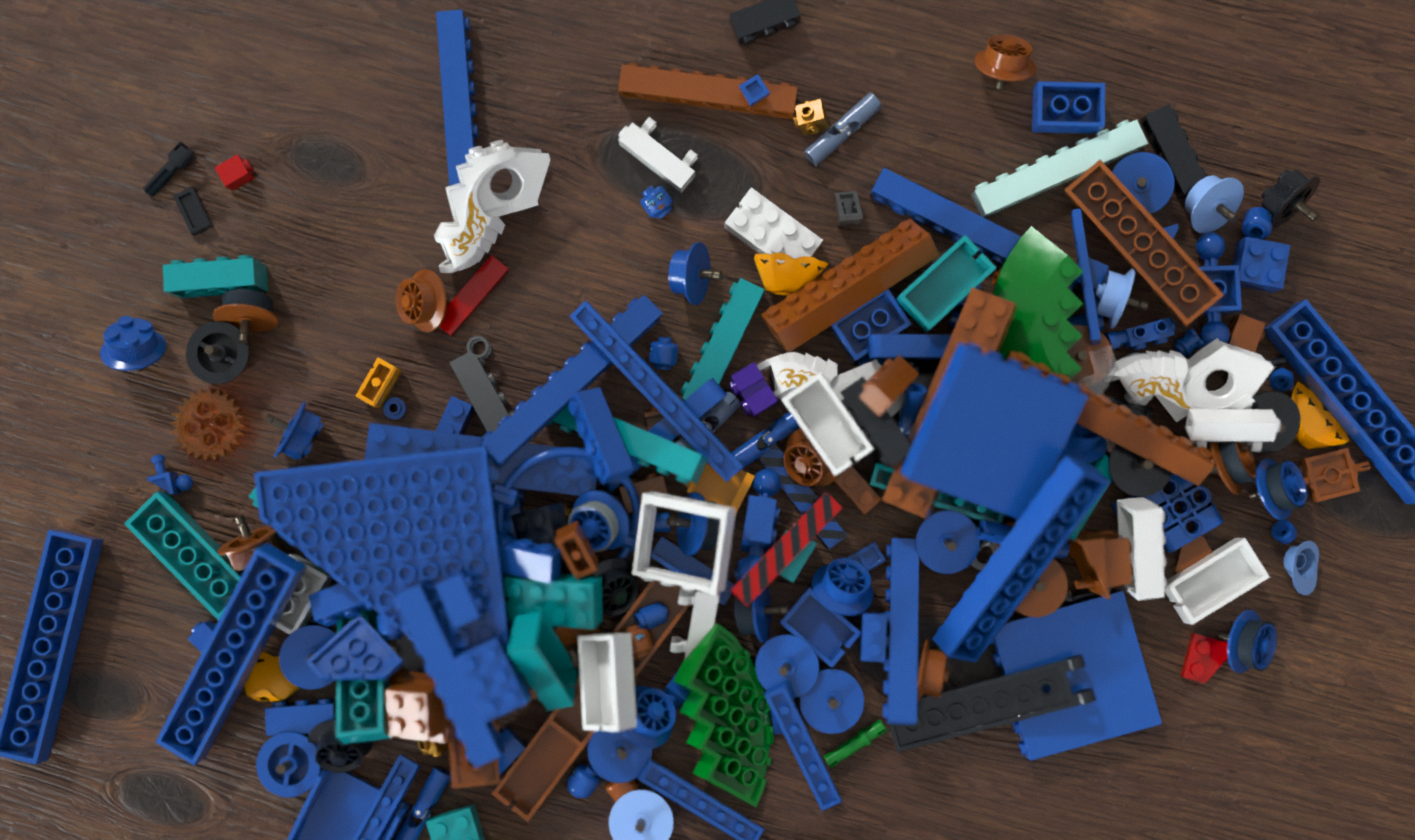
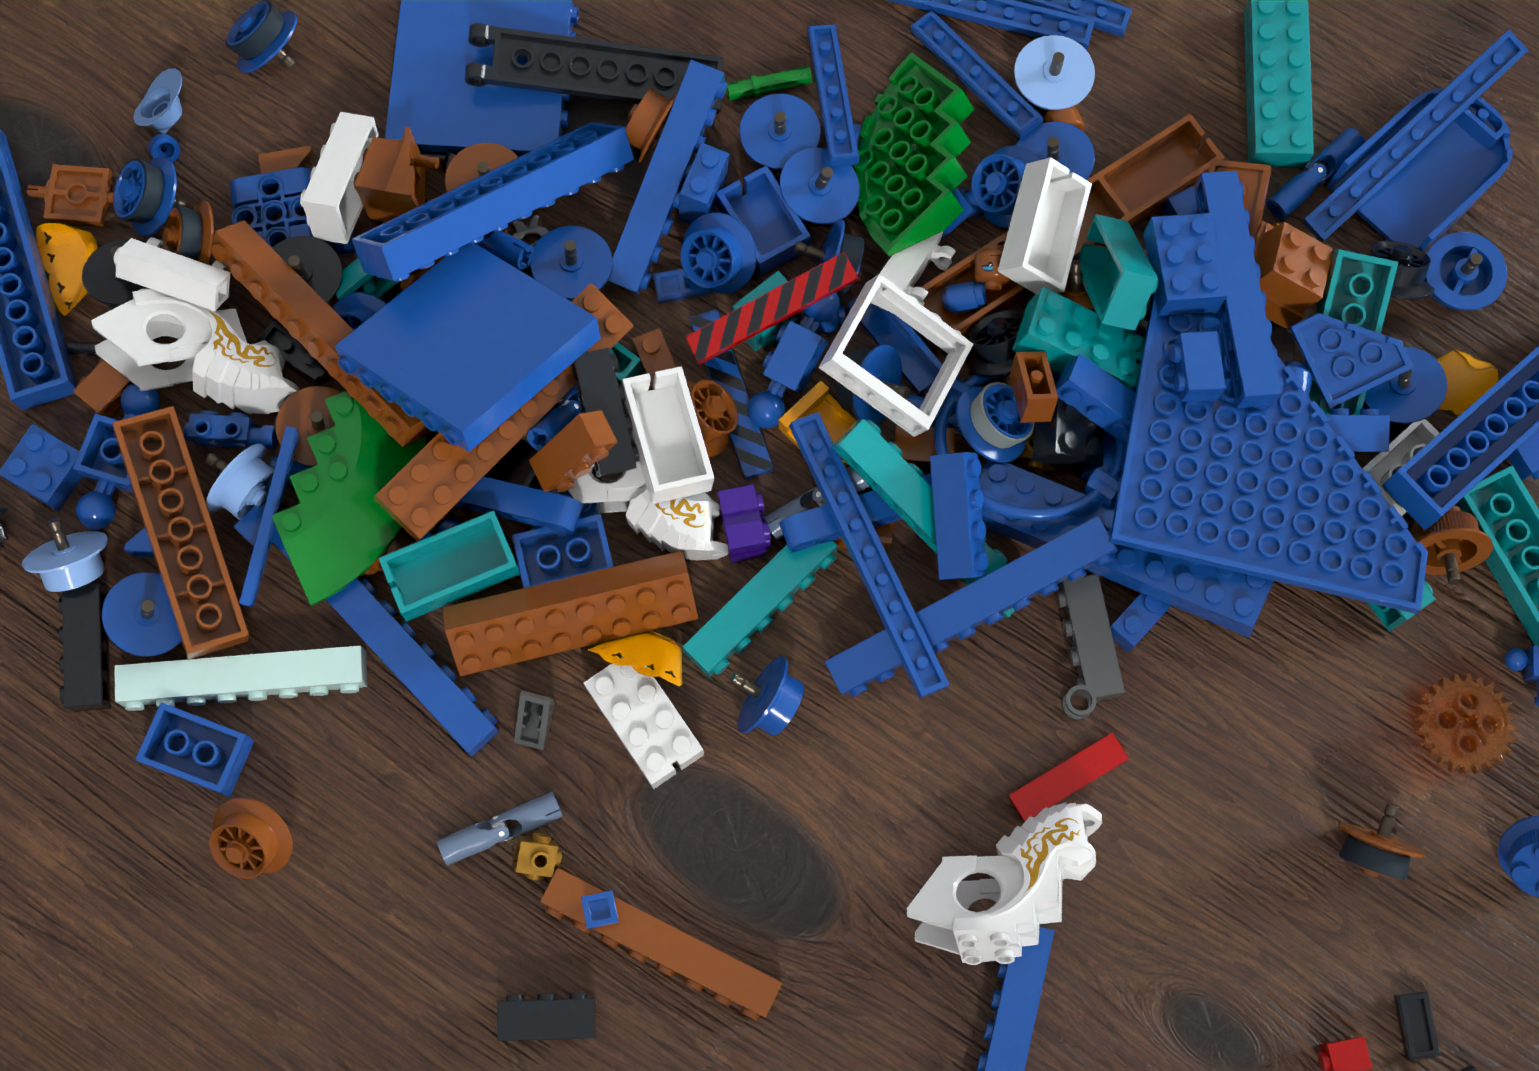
camera: 165 degrees left, 10 degrees down
teal brick [163,255,268,298] -> none
black piece [186,321,249,384] -> none
blue piece [264,401,324,460] -> none
blue brick [265,698,336,736] -> none
light orange brick [356,357,402,409] -> none
blue plate [383,397,406,420] -> none
dark orange piece [396,269,450,332] -> none
blue head [567,764,601,799] -> none
white brick [618,117,698,193] -> none
blue head [640,185,673,219] -> none
blue head [649,337,679,370] -> none
blue piece [731,411,800,472] -> none
clear tile [1073,345,1119,395] -> none
white piece [1164,538,1270,625] -> none
blue brick [1174,328,1205,358] -> none
red wing [1180,633,1228,683] -> none
blue head [1241,207,1273,239] -> none
blue tile [1270,368,1294,391] -> none

